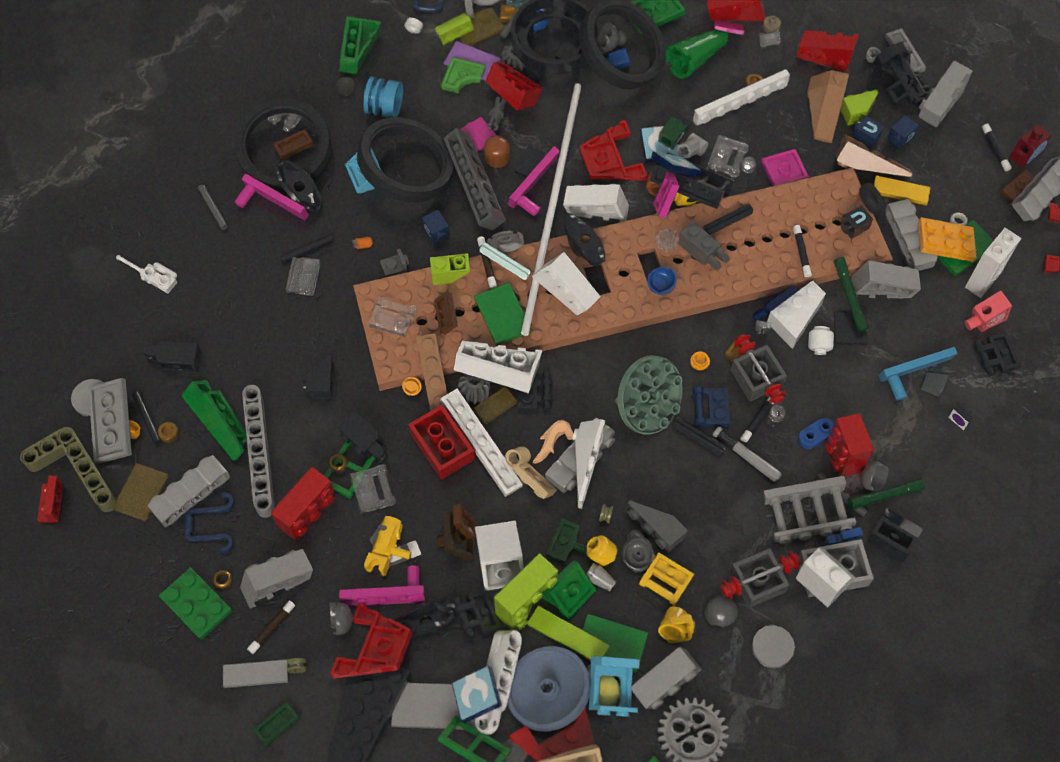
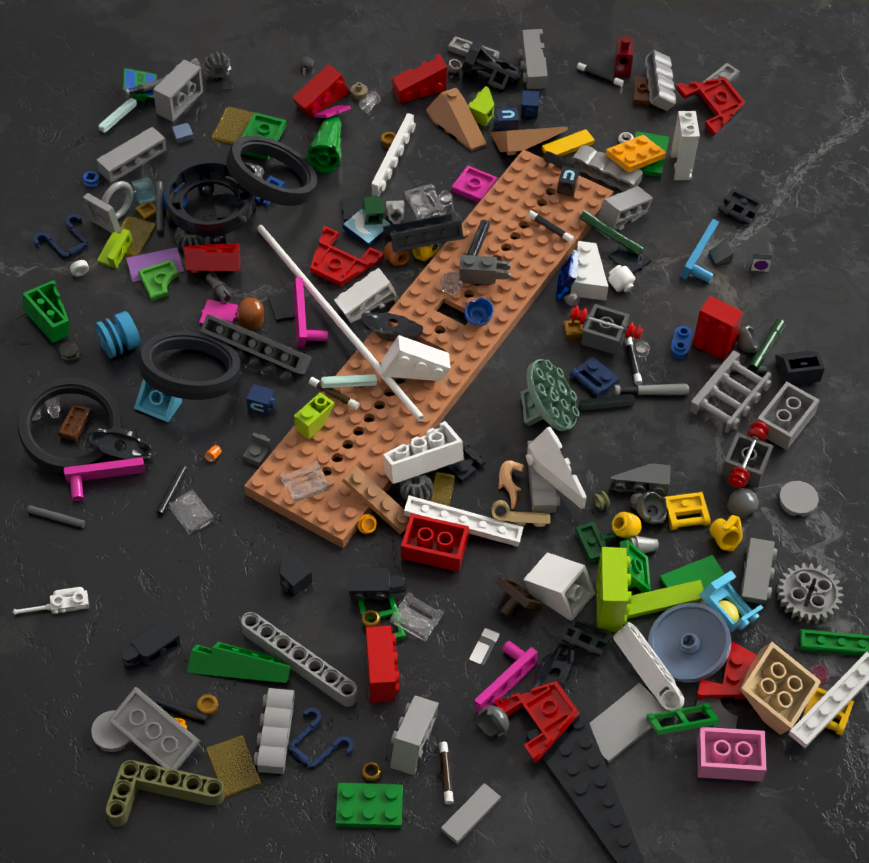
camera: 45 degrees left, 10 degrees down
red bracket [37,476,64,523] -> none
dark green tile [252,701,300,747] -> none
olive bush [287,658,306,674] -> none
yellow piece [364,516,412,576] -> none
reddish brown plate [434,291,458,335] -> none
tile [452,665,502,723] -> none
reddish brown plate [453,504,475,539] -> none
green tile [474,283,532,346] -> none
light grey tile [487,231,524,253] -> none
clear blue tile [651,151,702,177] -> none
dark pink plate [653,172,679,218] -> none
light orange plate [690,351,710,370] -> none
white slope [796,548,856,607] -> none
blue plate [824,527,863,546] -> none
coral torso [964,291,1012,332] -> none

